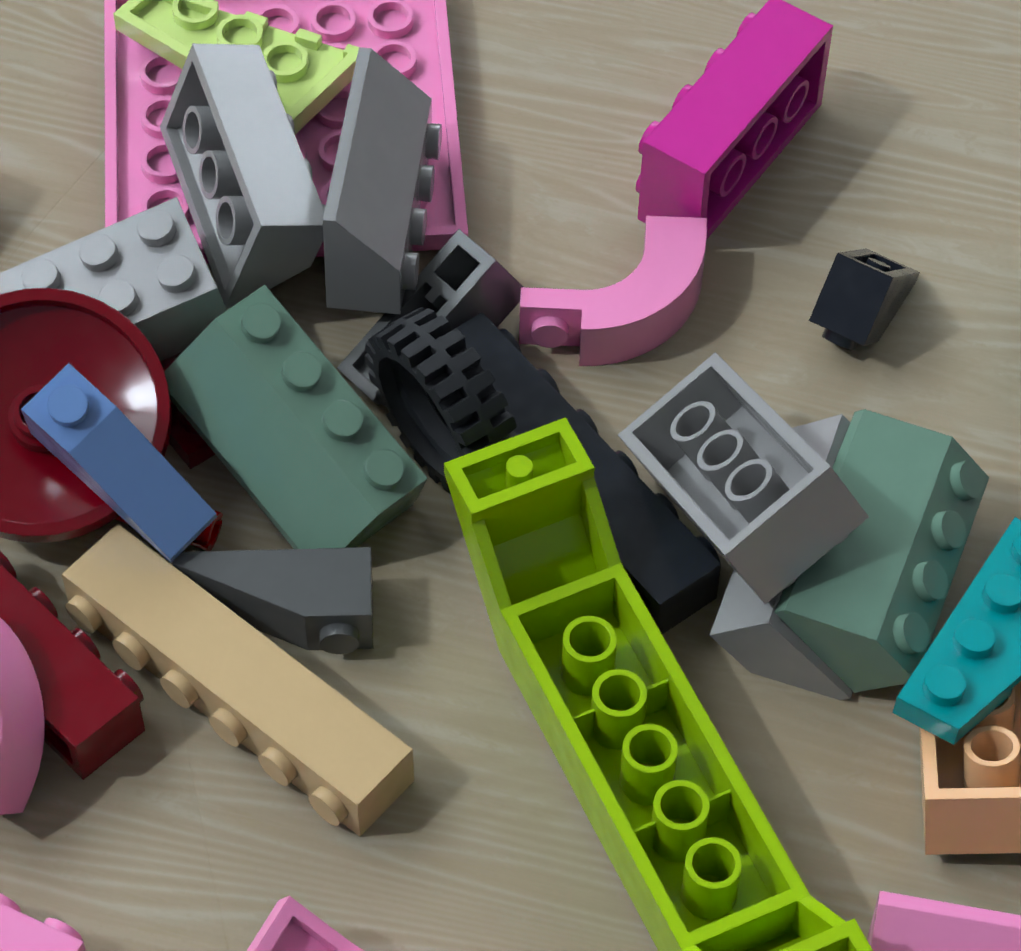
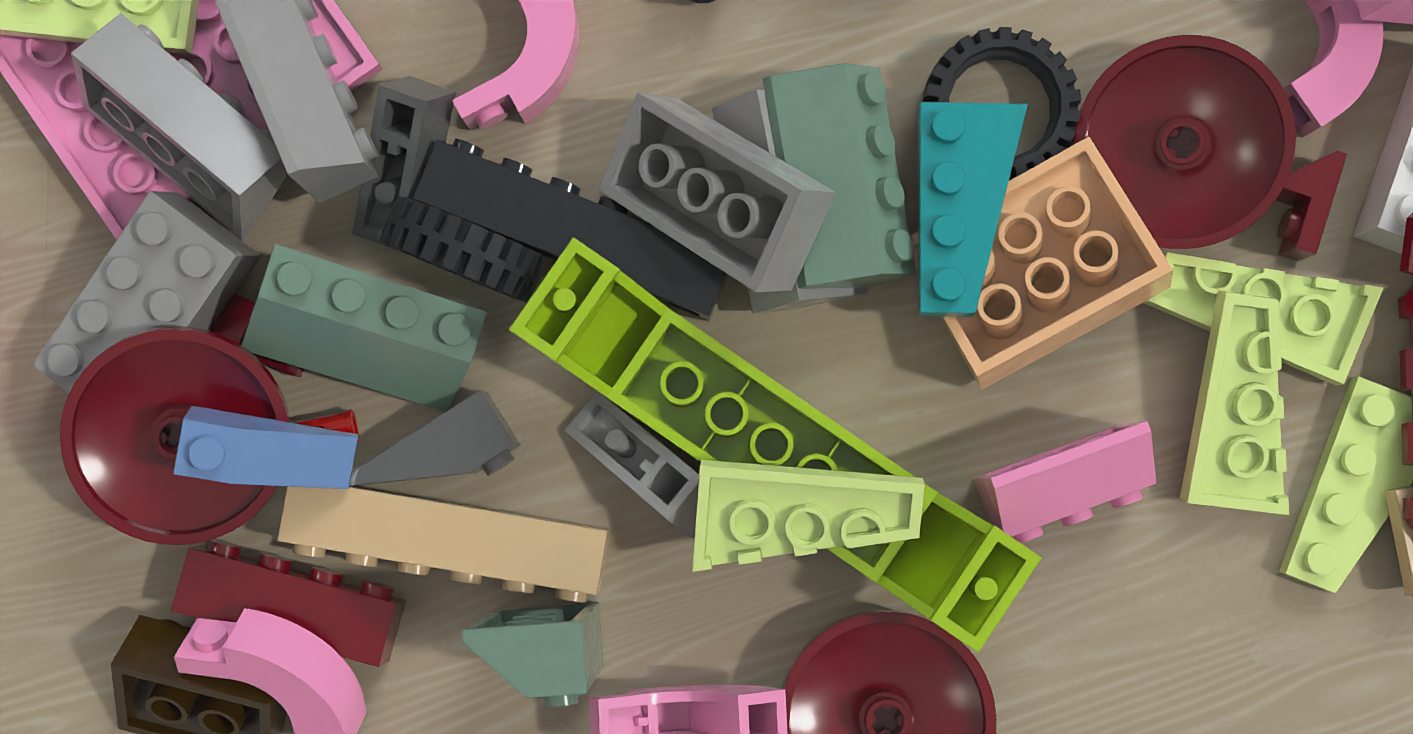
camera: 25 degrees left, 30 degrees up
none -> sand green slope [462,603,604,707]
none -> light grey slope [564,391,699,538]
none -> yellowish green wing [692,460,925,572]

